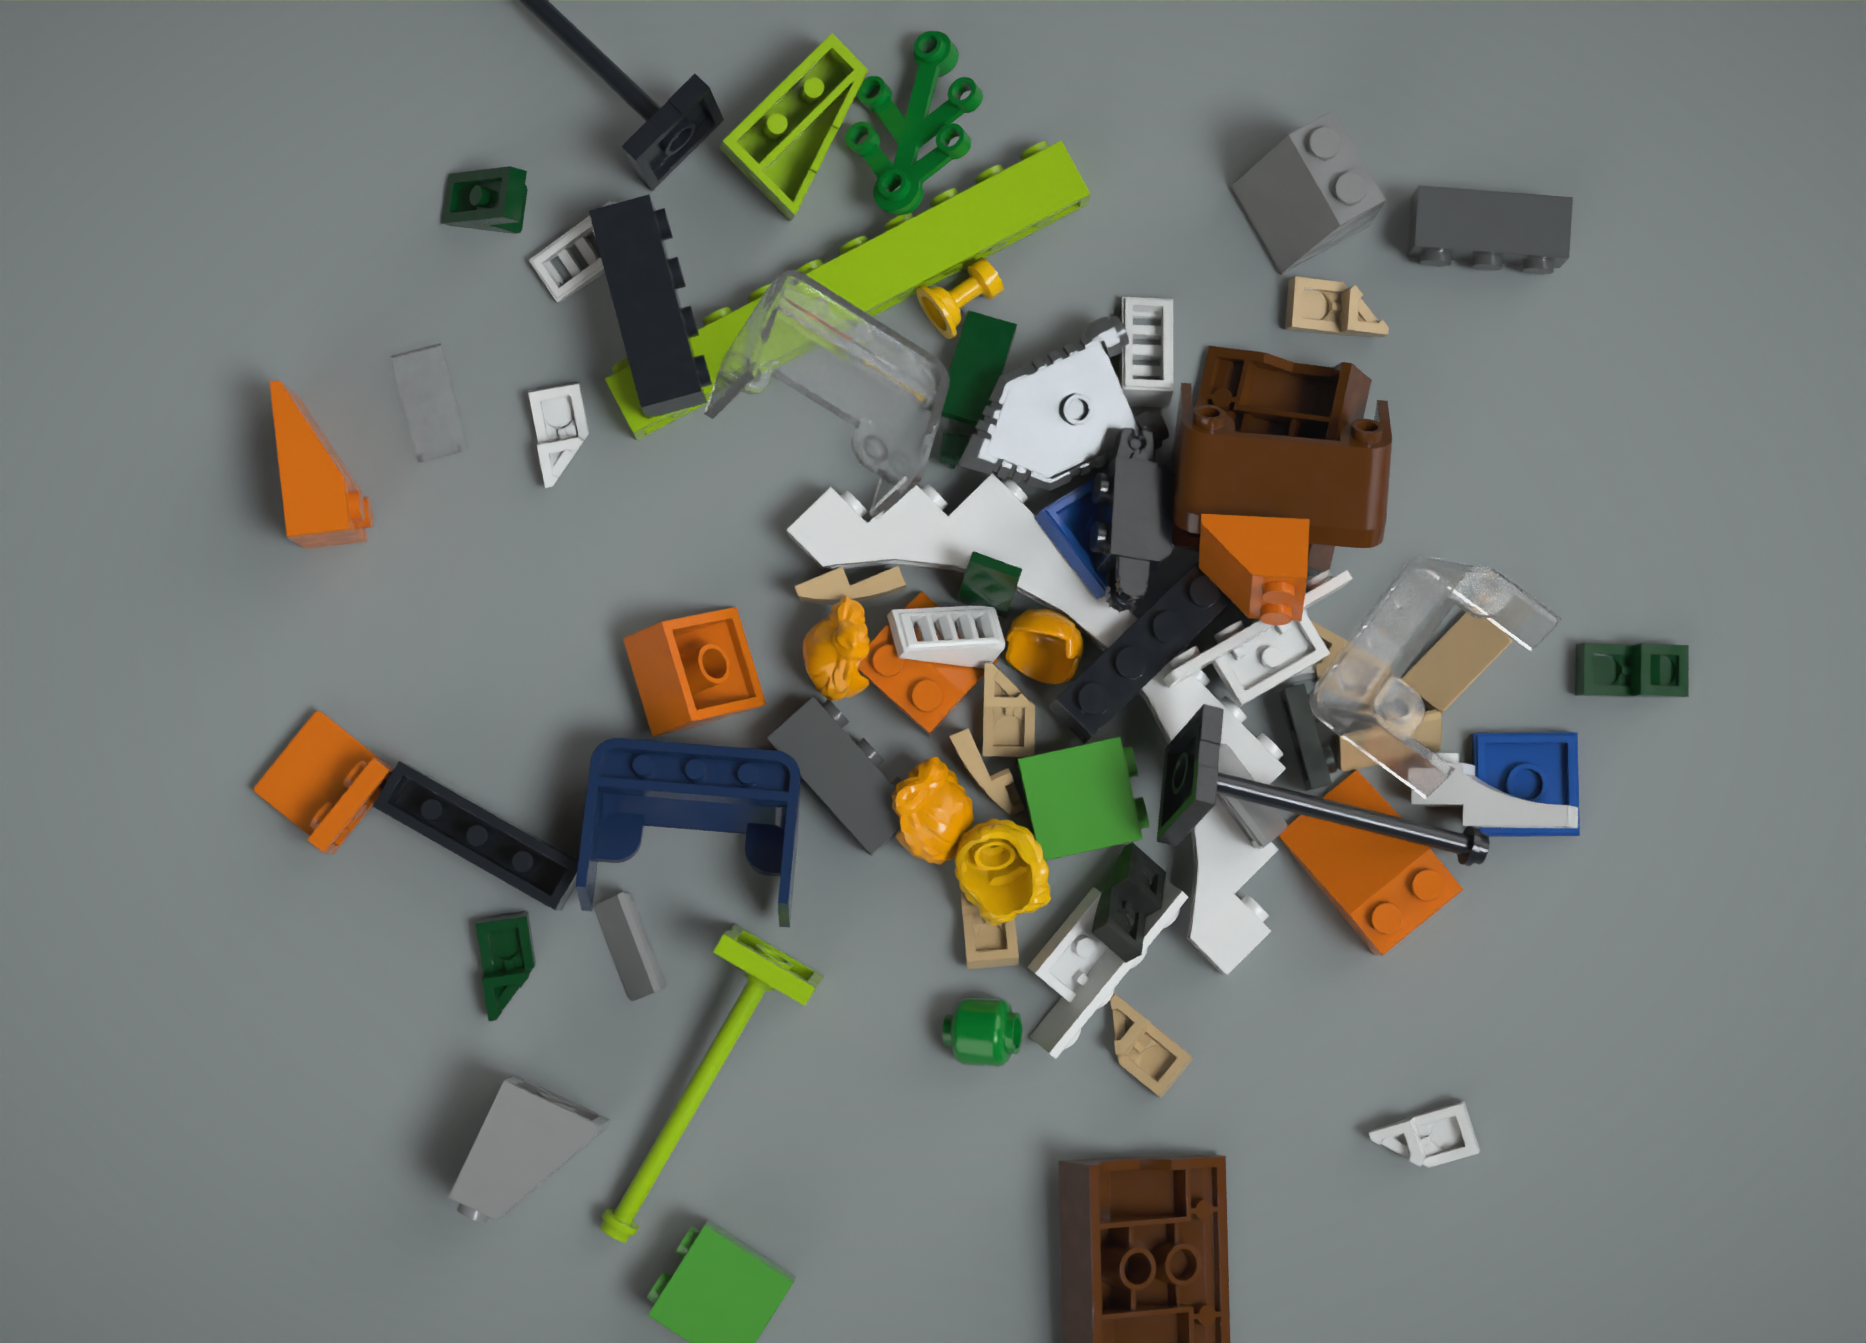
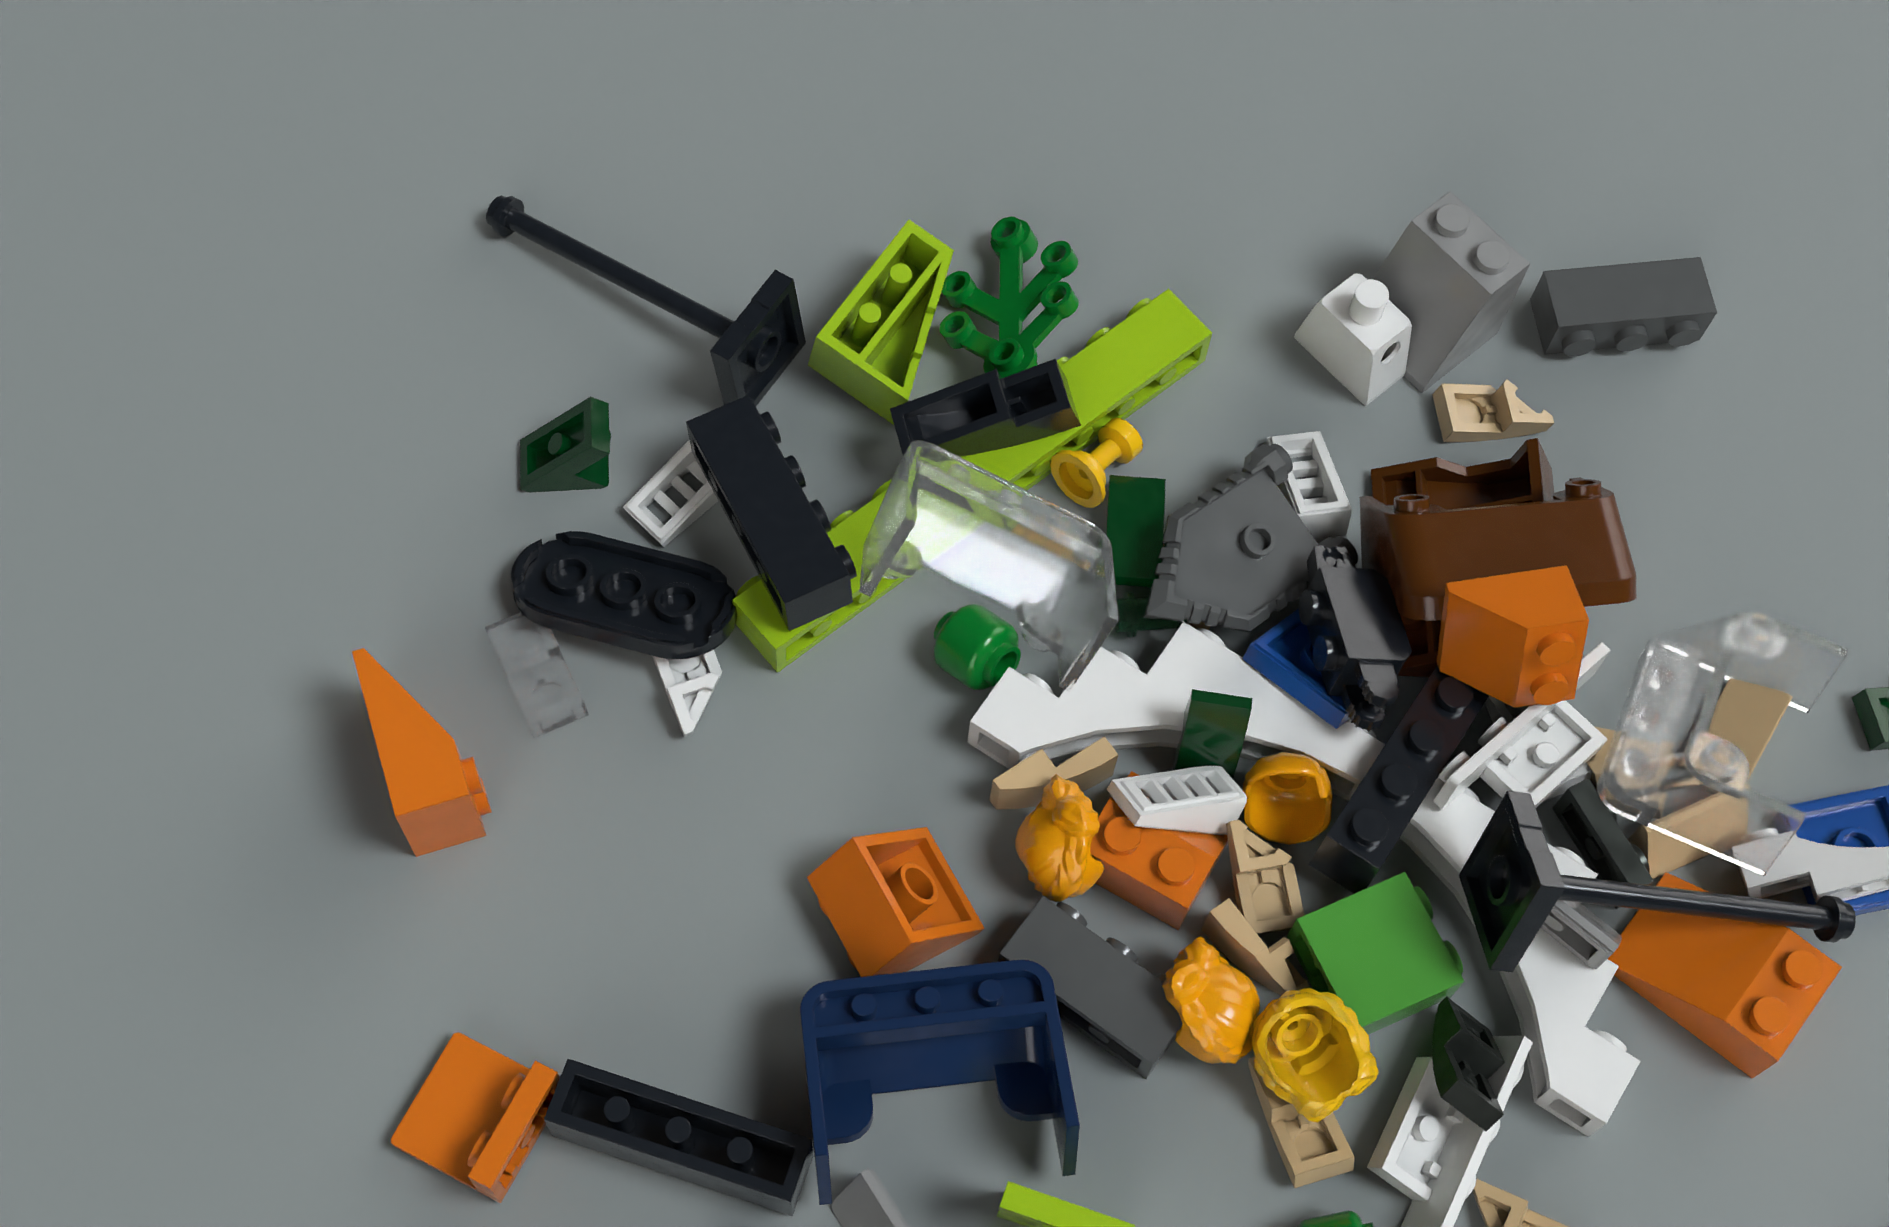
camera: 15 degrees left, 20 degrees down
none -> black tile [511,531,737,659]
none -> black slope [890,358,1081,462]
none -> green head [934,604,1021,690]
none -> white torso [1294,273,1412,407]

